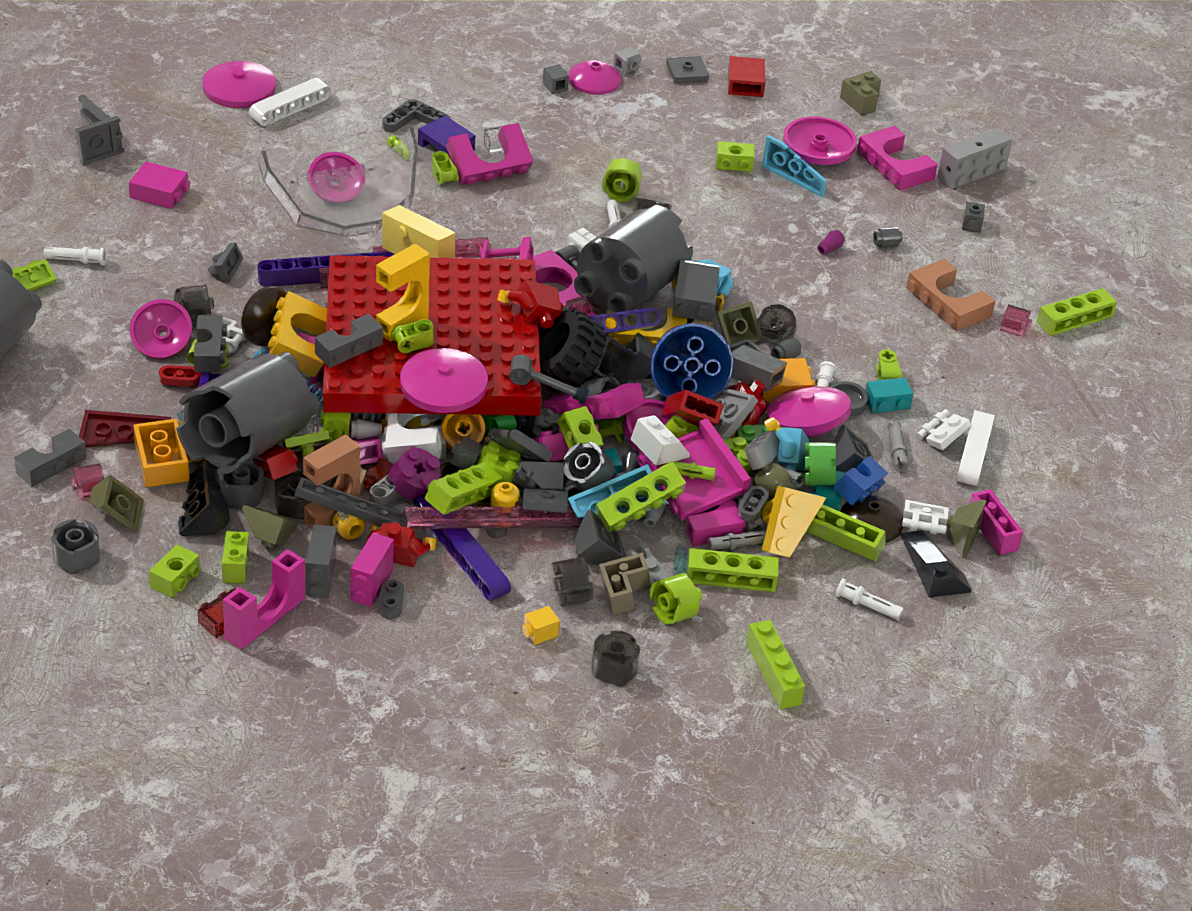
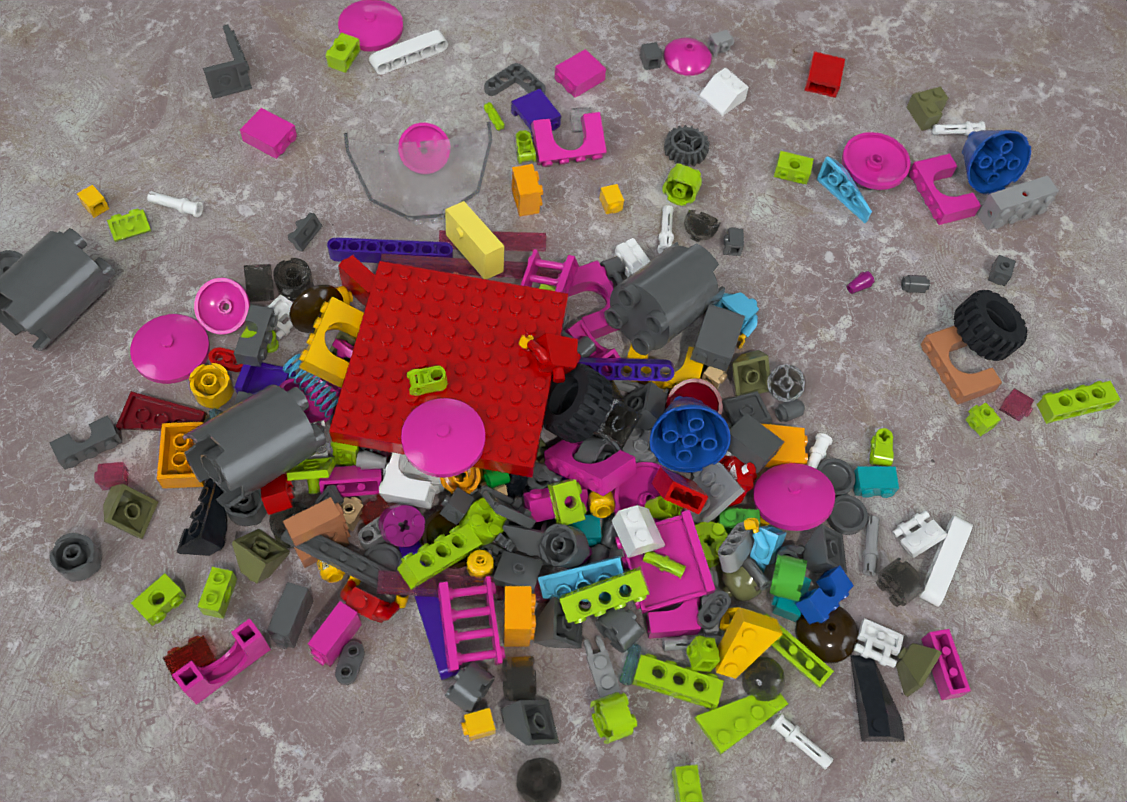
camera: 10 degrees right, 20 degrees up
dark grey arch [315,314,383,368] -> none
yellow arch [376,244,430,342] -> none
dark grey piece [509,355,589,404] -> none
clear pink tile [566,295,597,315] -> none
dark tan brick [599,553,651,615] -> none
dark grey plate [666,56,709,83] -> none
none -> dark pink dish [130,314,210,384]
none -> yellow brick [189,363,234,410]
none -> clear smoke brick [273,258,314,301]
none -> lime brick [325,33,361,73]
none -> red brick [338,255,375,307]
none -> dark pink fence [437,576,505,673]
none -> dark grey brick [445,662,495,713]
none -> dark grey slope [501,700,559,746]
none -> light orange brick [504,586,536,647]
none -> light orange brick [512,164,543,217]
none -> dark pink brick [554,49,606,98]
none -> yellow head [588,491,615,518]
none -> dark grey brick [595,607,645,653]
none -> yellow brick [599,184,624,214]
none -> dark grey gear [664,124,710,167]
none -> lime brick [687,636,720,672]
none -> lime wing [694,686,788,755]
none -> white slope [699,68,749,116]
none -> dark grey brick [723,227,744,256]
none -> clear smoke cylinder [742,656,785,701]
none -> dark grey piece [827,495,868,535]
none -> clear smoke brick [876,558,925,607]
none -> white pin [932,121,985,136]
none -> black tyre [953,290,1027,361]
none -> blue cone [962,130,1031,194]
none -> lime brick [965,402,1001,437]

